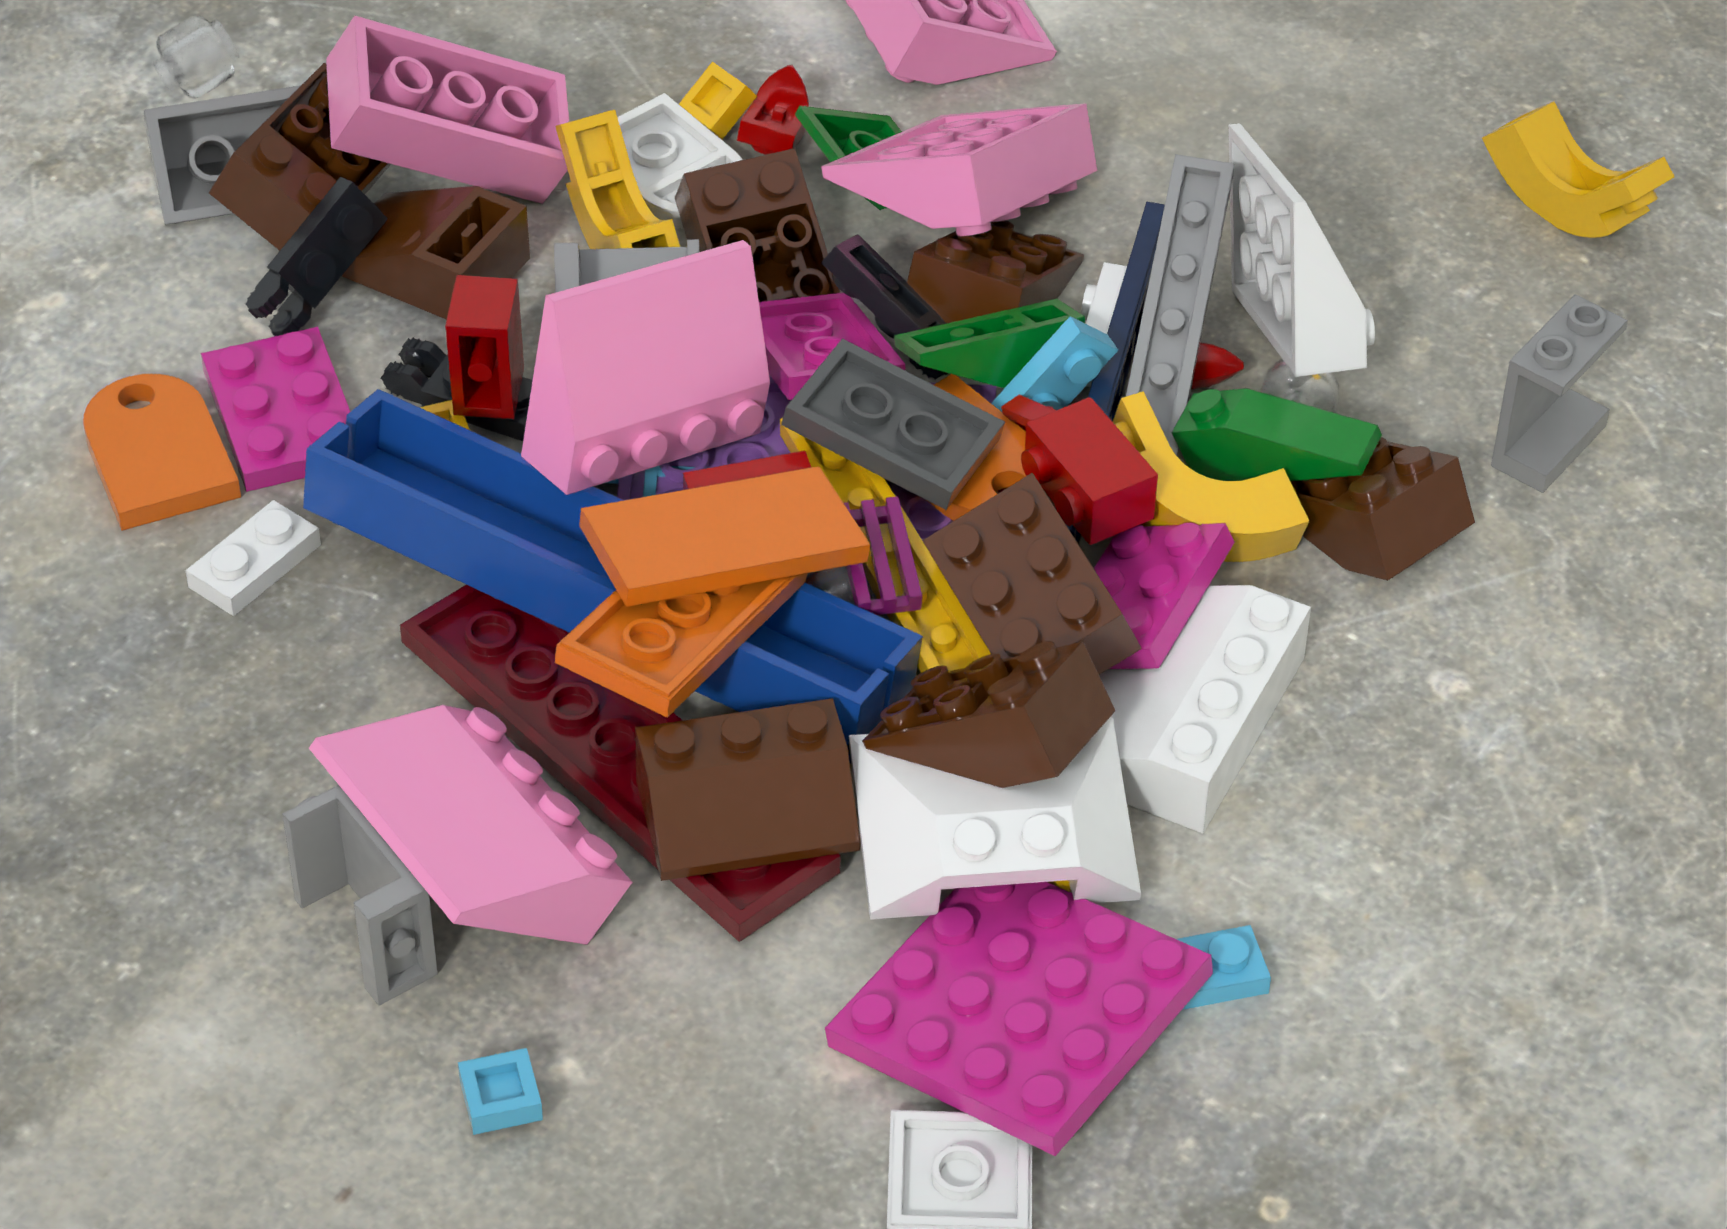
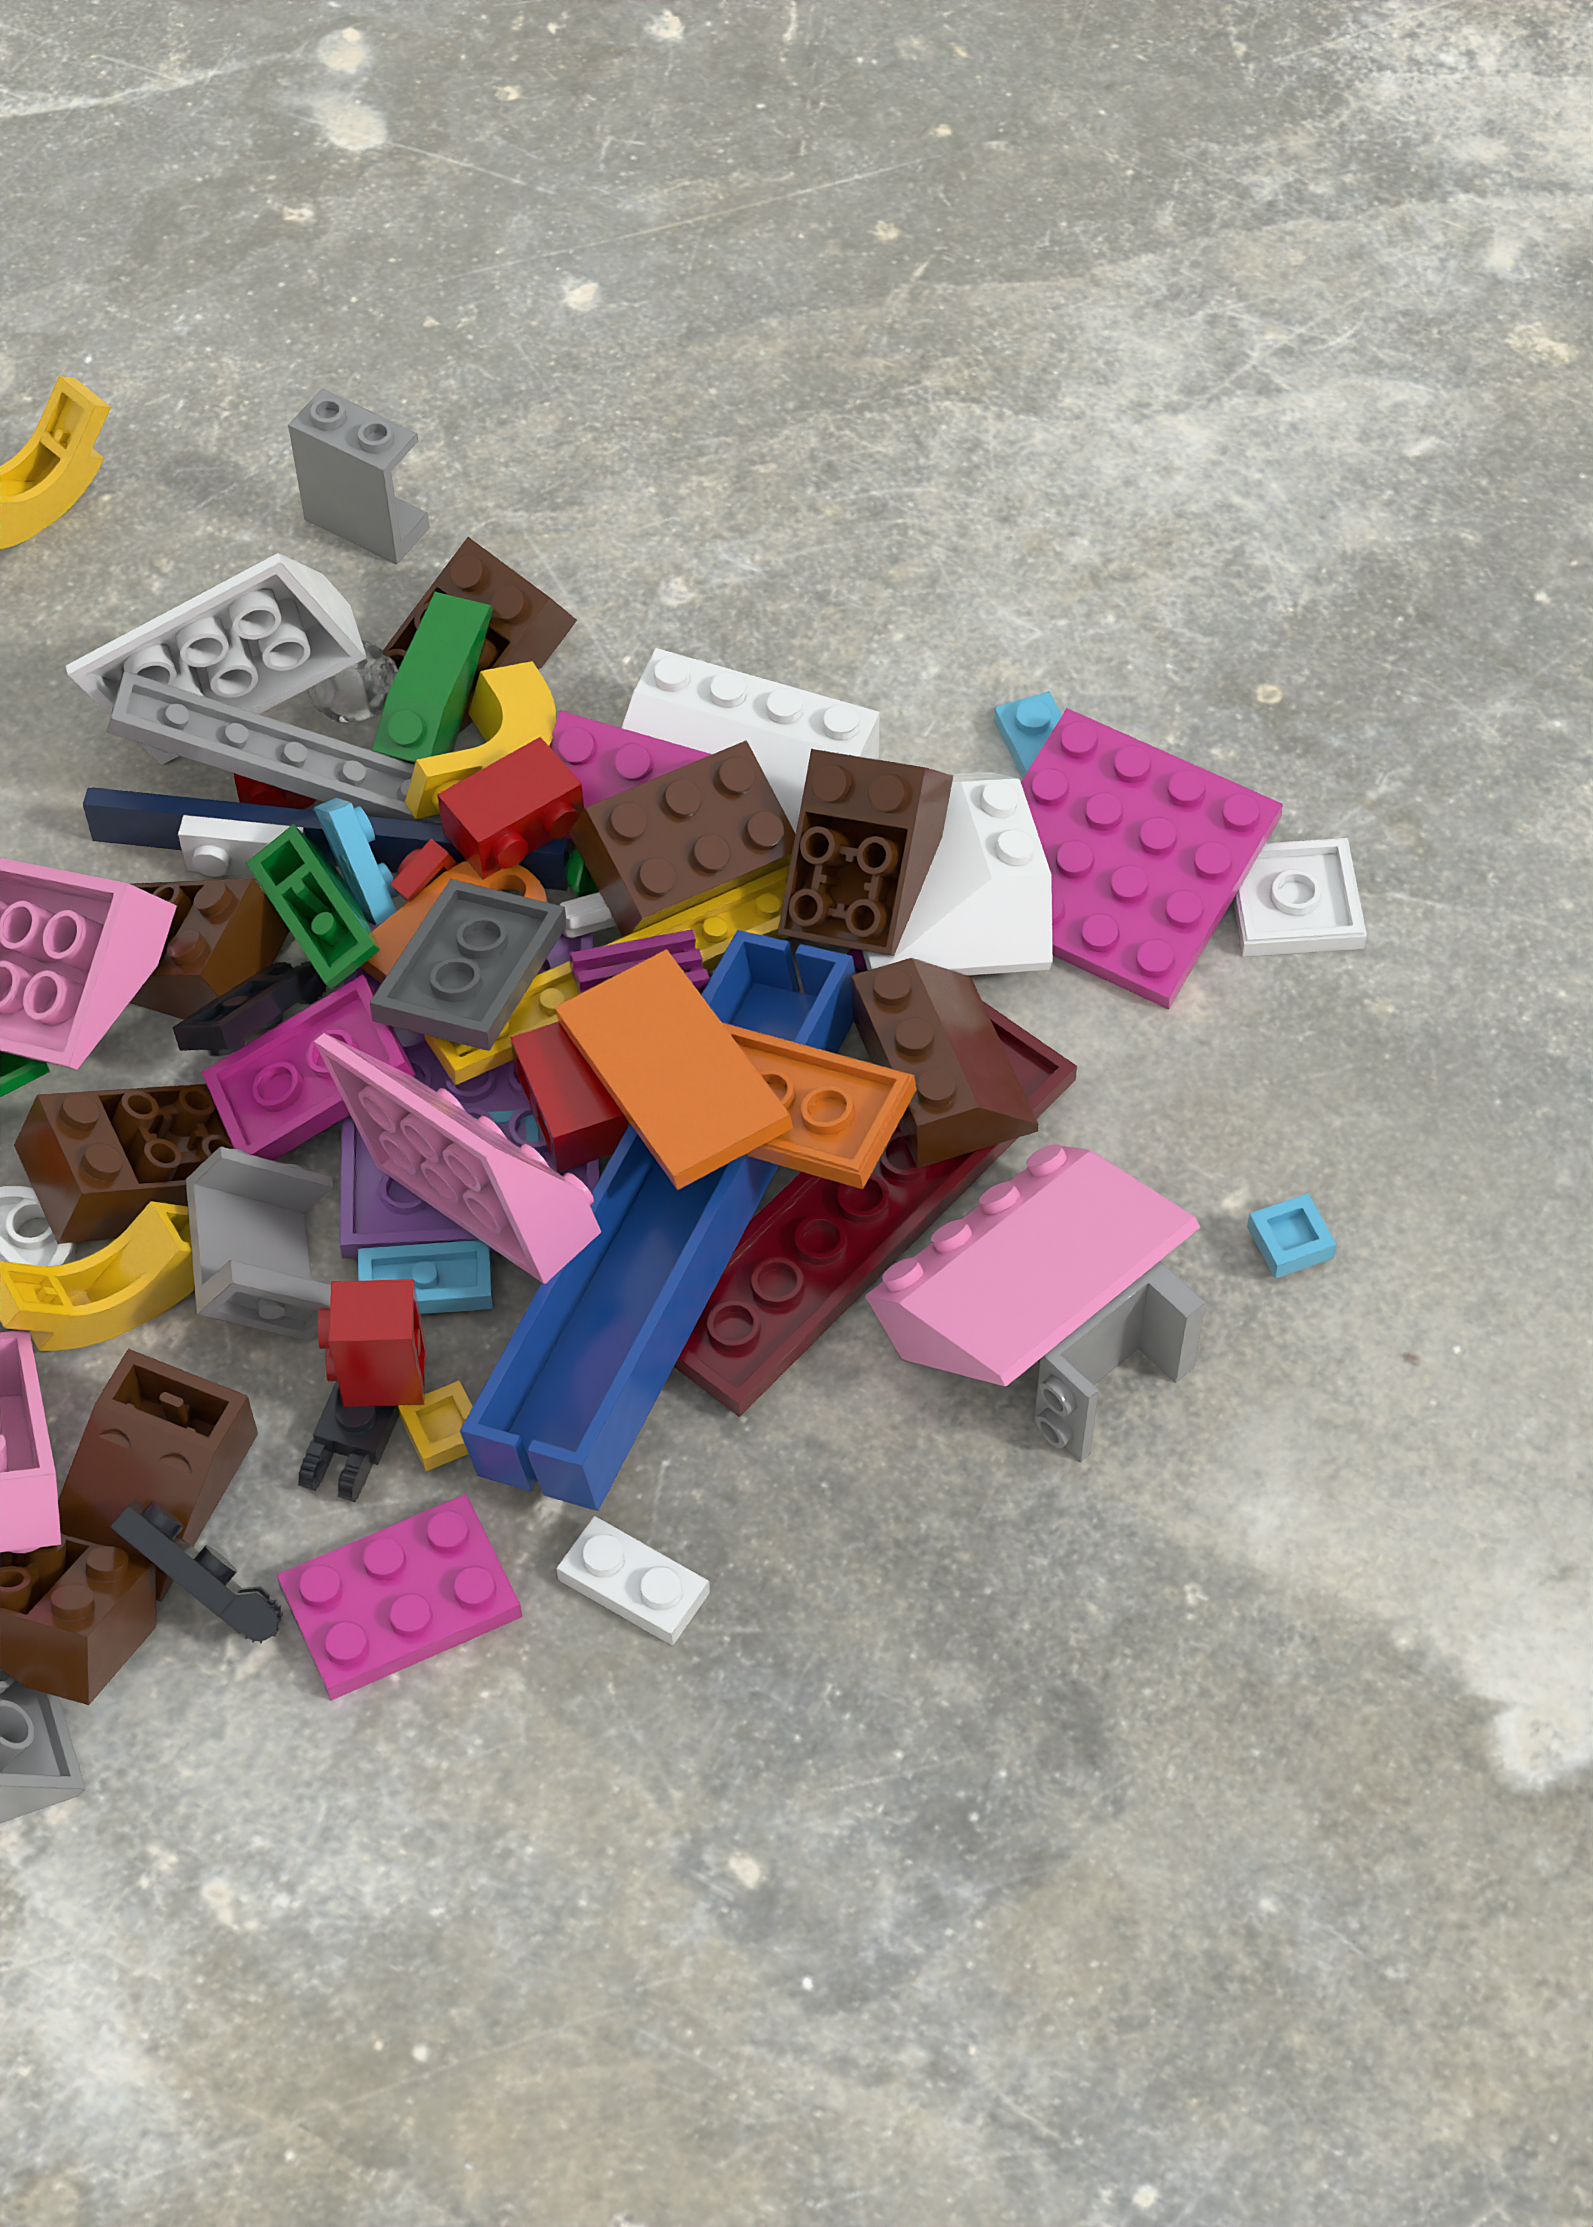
camera: 95 degrees left, 10 degrees up
orange tile [83,374,241,531] -> none

